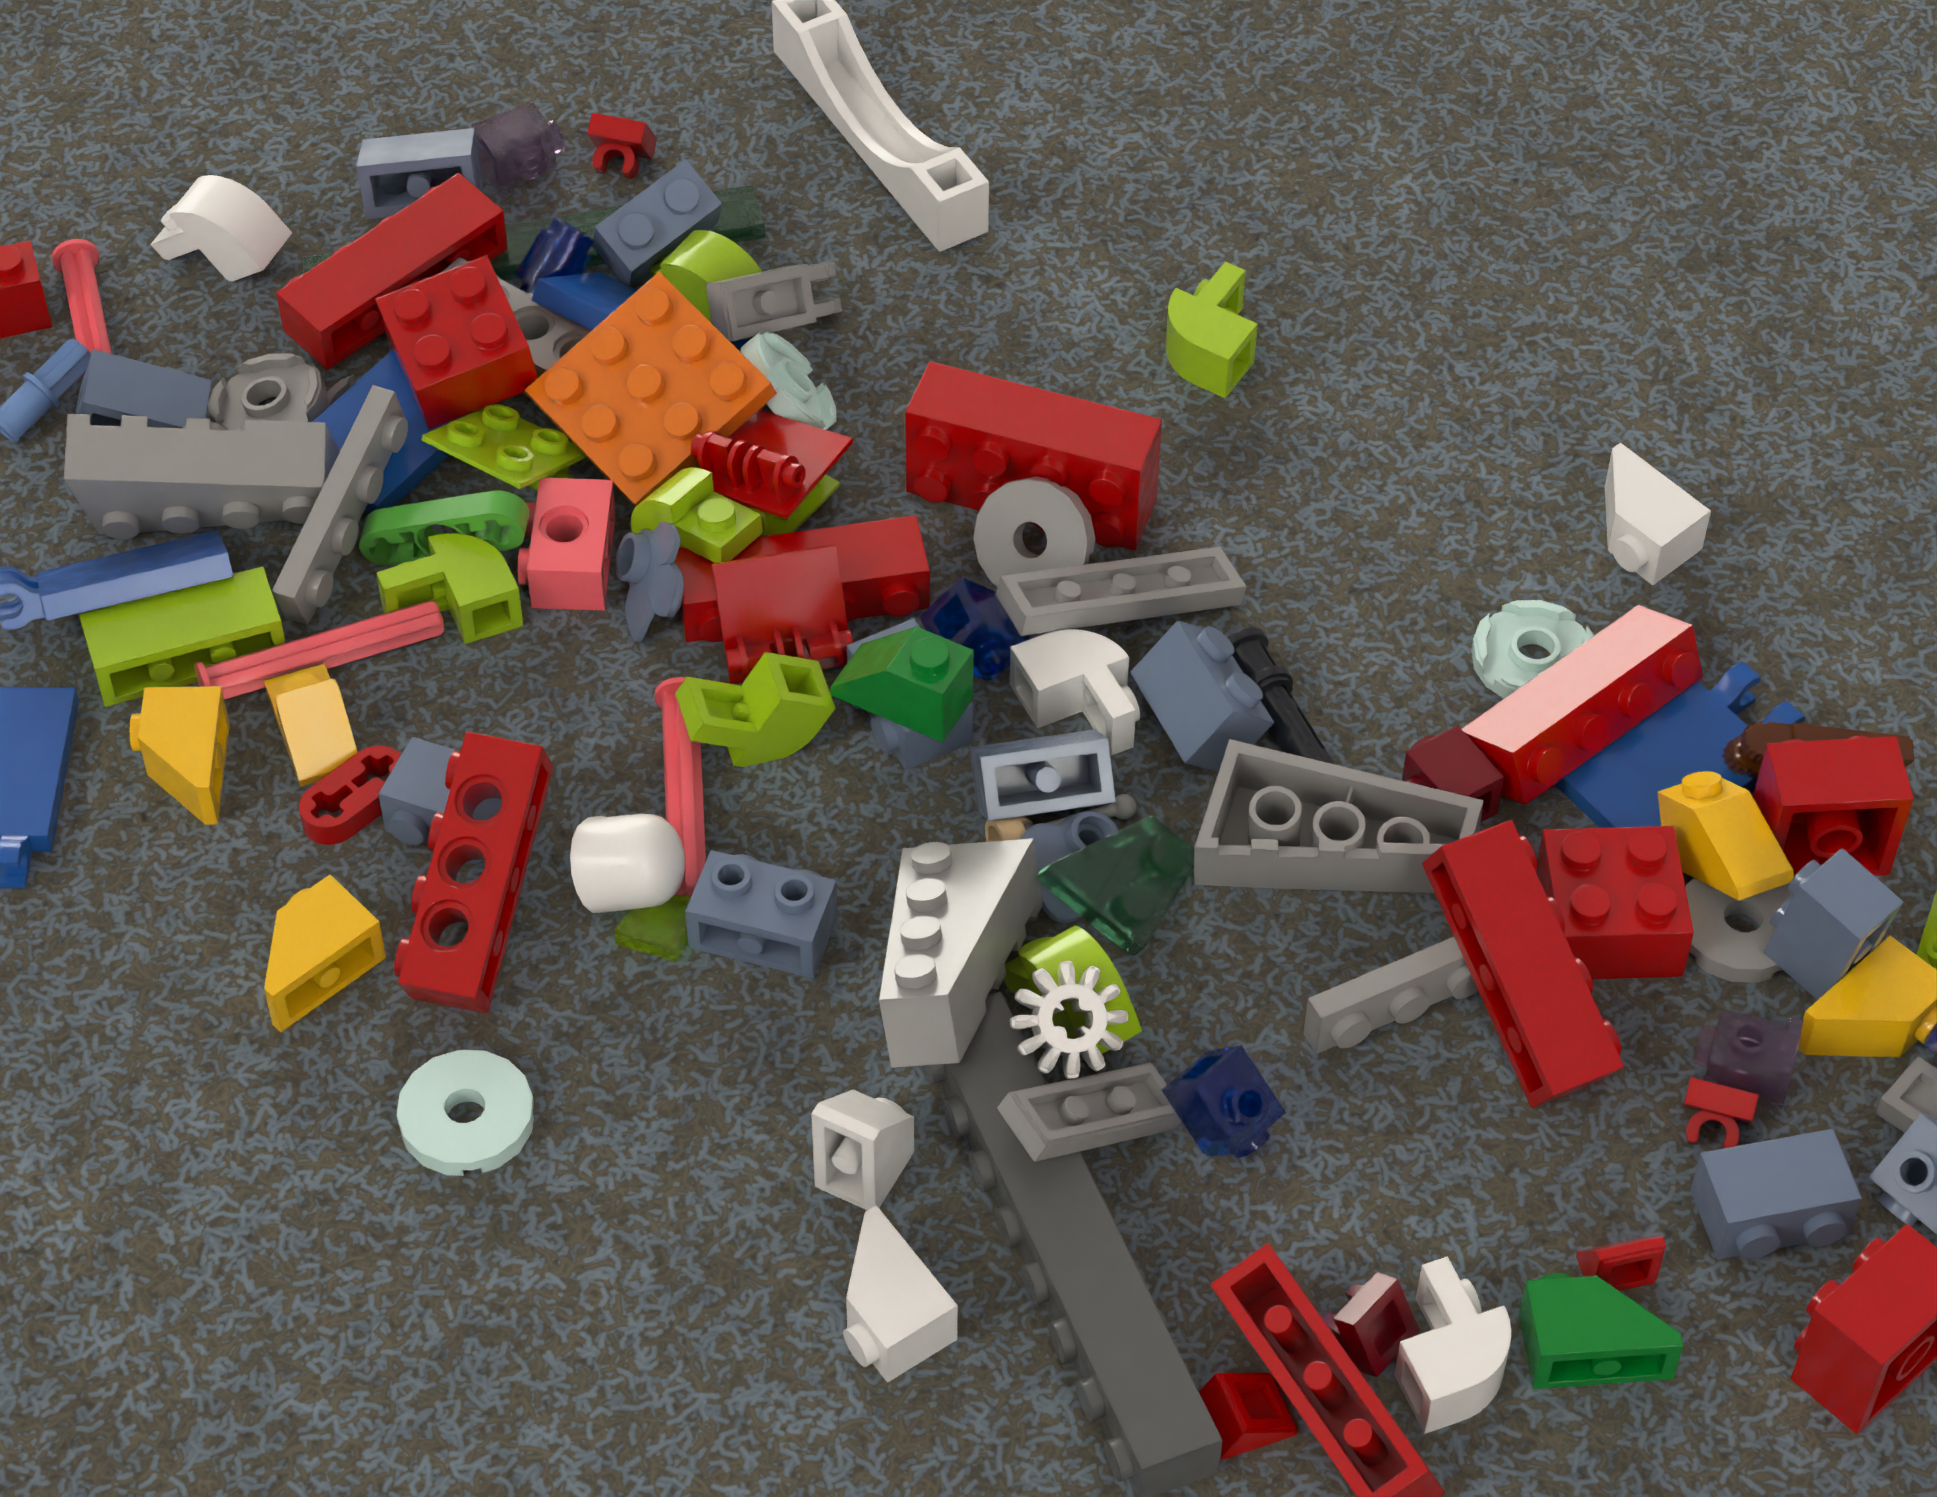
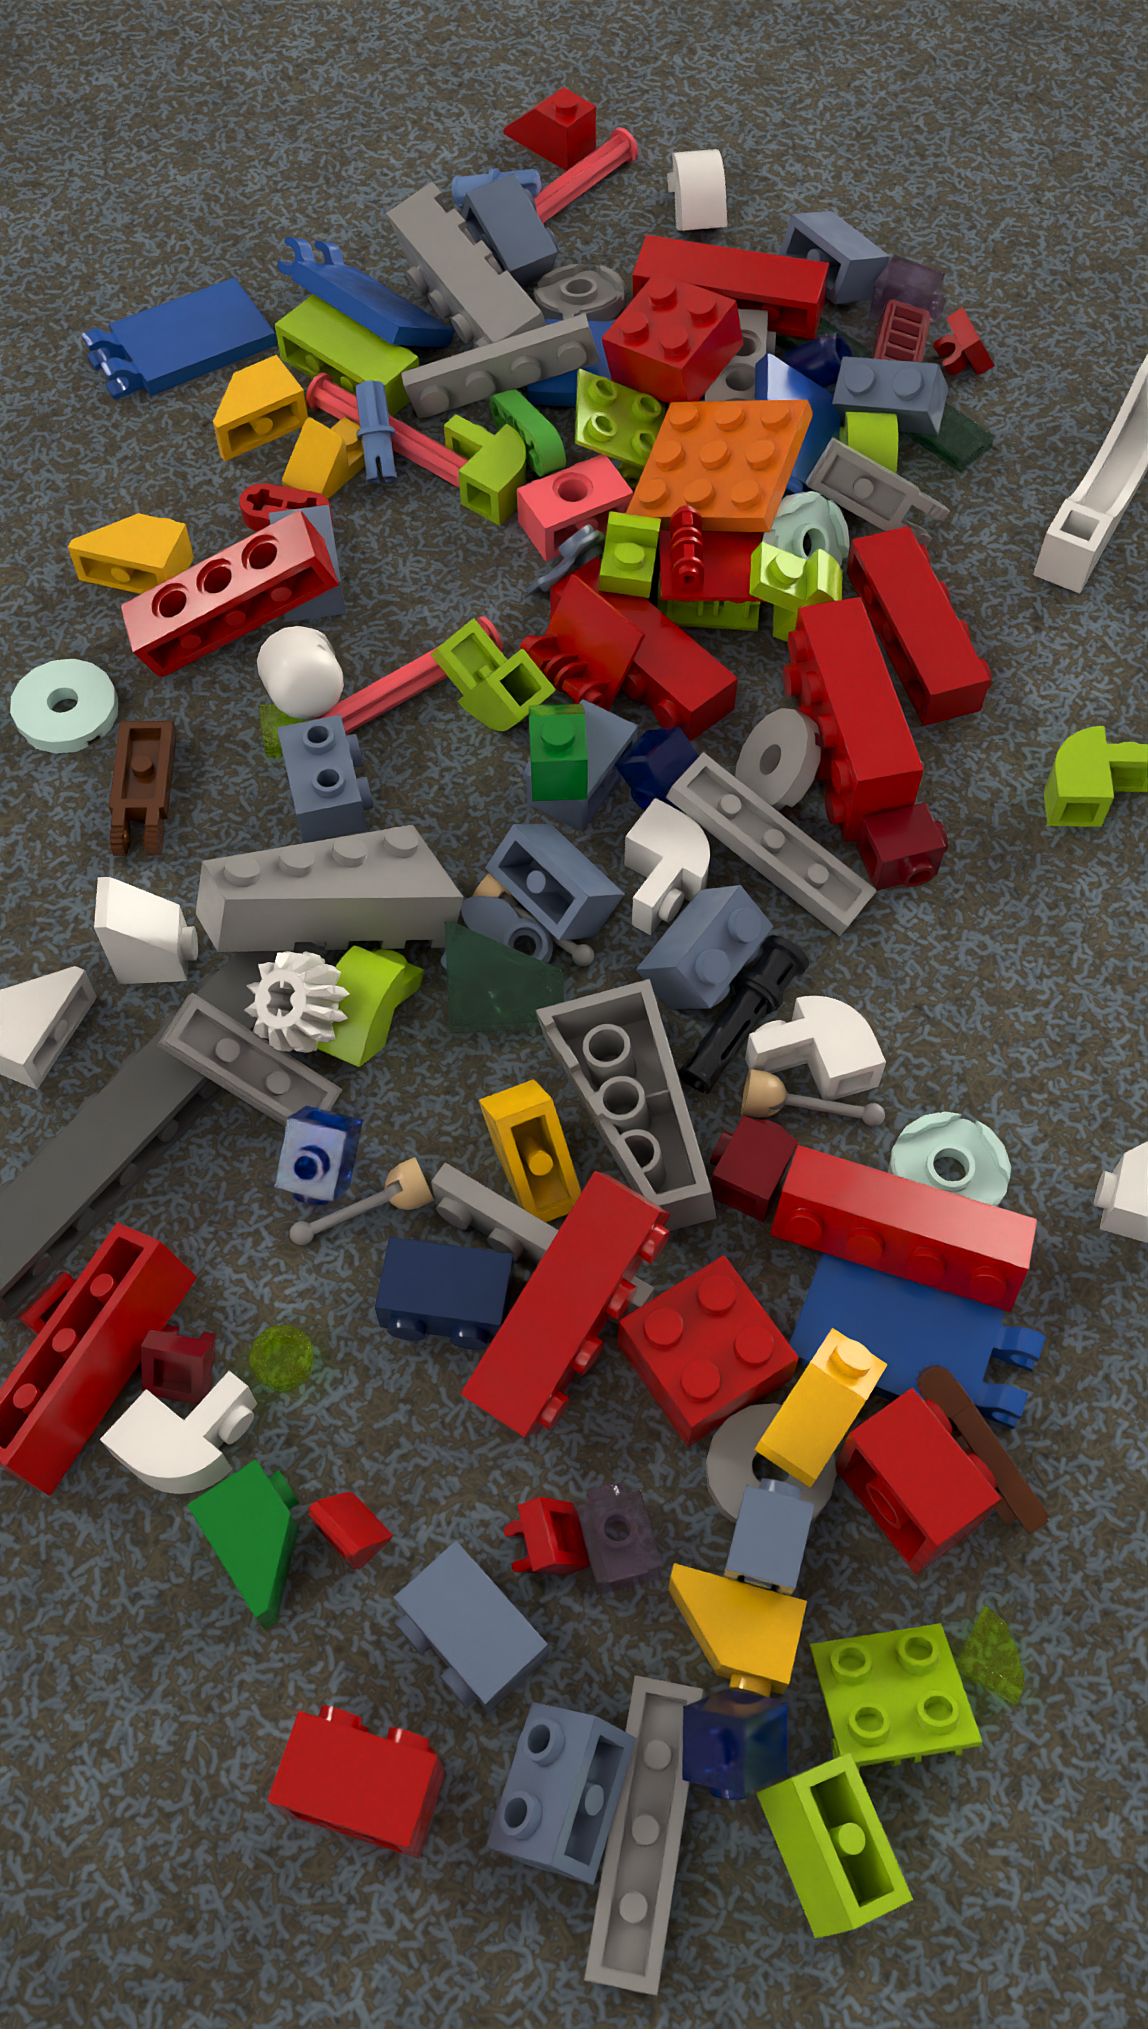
camera: 60 degrees right, 10 degrees up
none -> reddish brown hinge [109,721,177,856]
none -> clear neon green tile [249,1325,315,1391]
none -> hinge [290,1157,434,1246]
none -> medium blue axle [355,380,397,484]
none -> dark blue brick [375,1236,515,1350]
none -> yellow slope [479,1079,582,1223]
none -> hinge [741,1068,885,1127]
none -> white brick [745,996,886,1101]
none -> lime brick [749,542,842,642]
none -> red brick [846,526,992,726]
none -> dark red brick [856,802,948,891]
none -> dark red slope [871,299,931,362]

